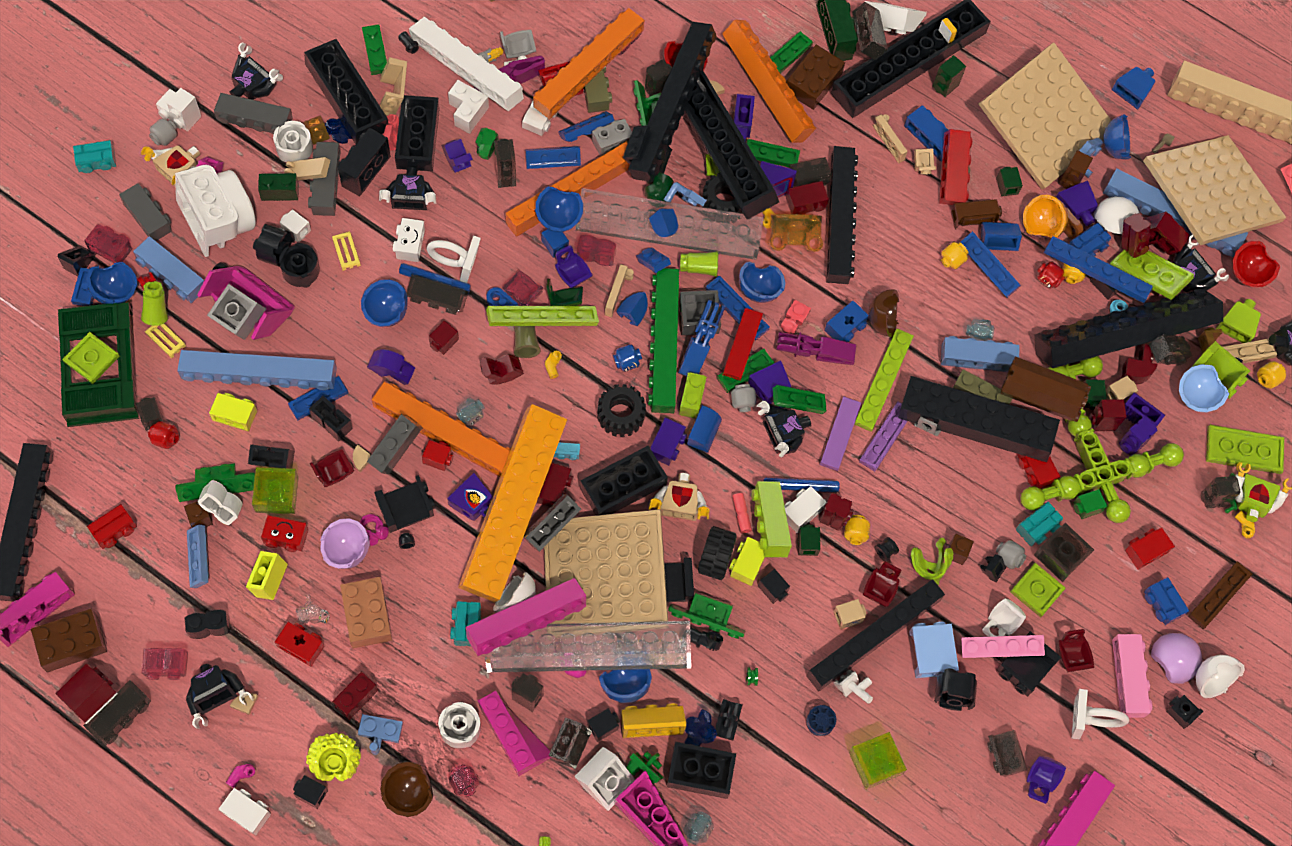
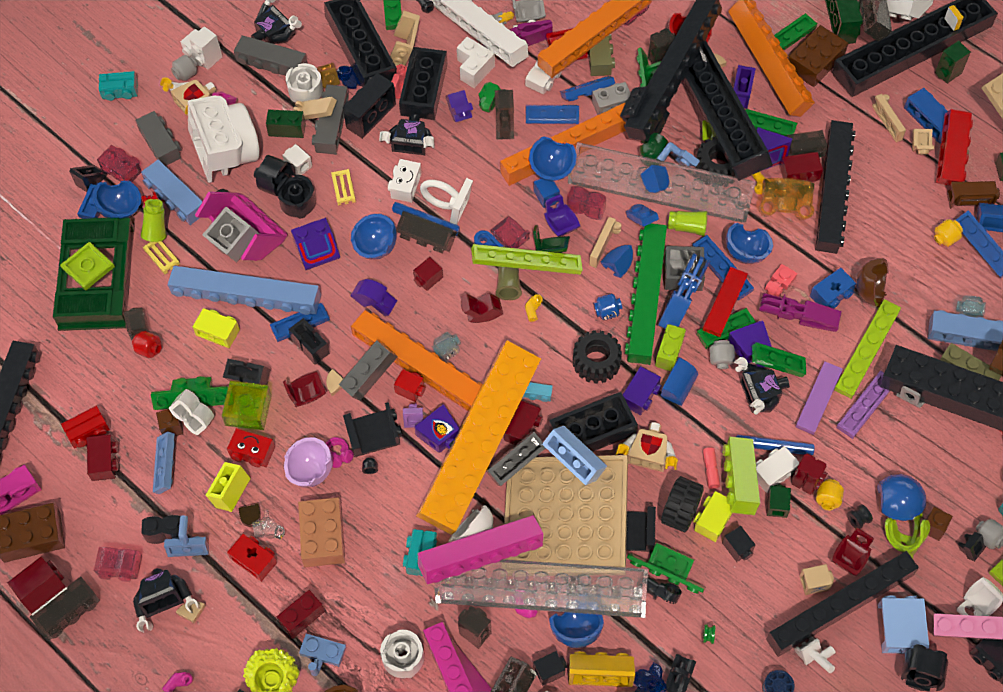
camera: 15 degrees right, 5 degrees down
none -> dark red brick [87,434,119,481]
none -> medium blue plate [164,515,209,557]
none -> dark brown tile [238,504,261,527]
none -> dark purple slope [291,217,340,270]
none -> medium lavender tile [403,404,424,428]
none -> light blue brick [542,426,607,485]
none -> blue cylinder [877,474,926,521]

